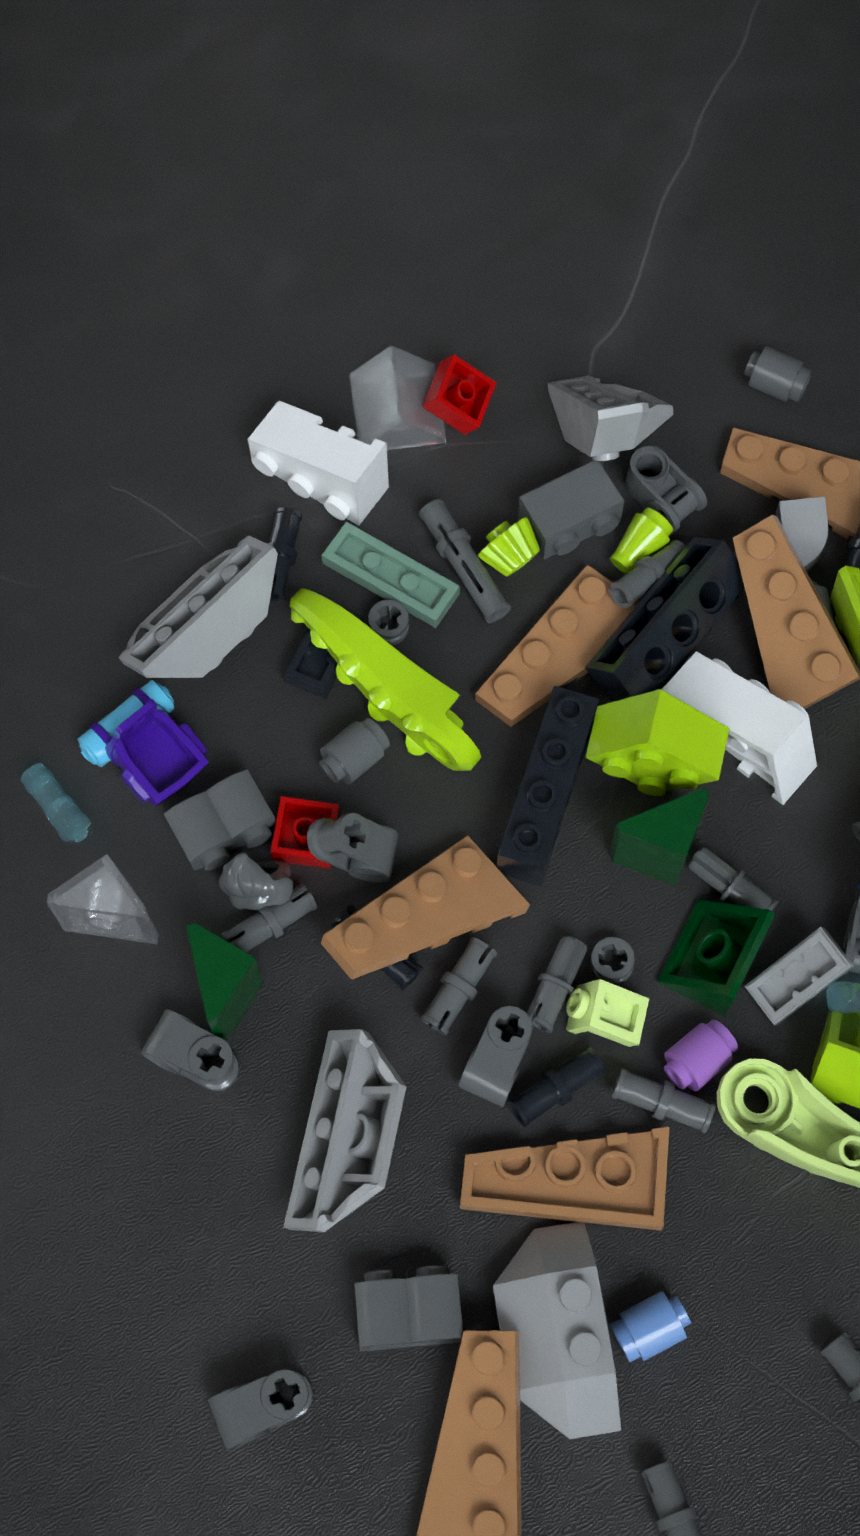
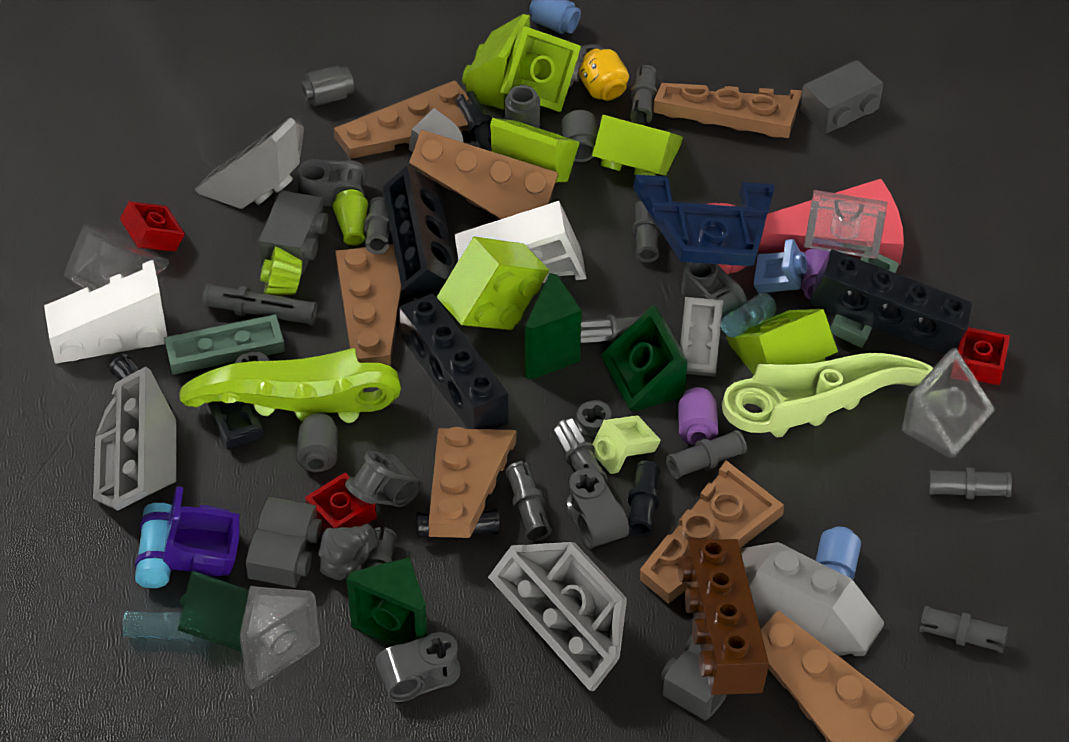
camera: 50 degrees left, 20 degrees down
none -> clear green piece [177,571,261,653]
none -> reddish brown brick [678,539,769,695]

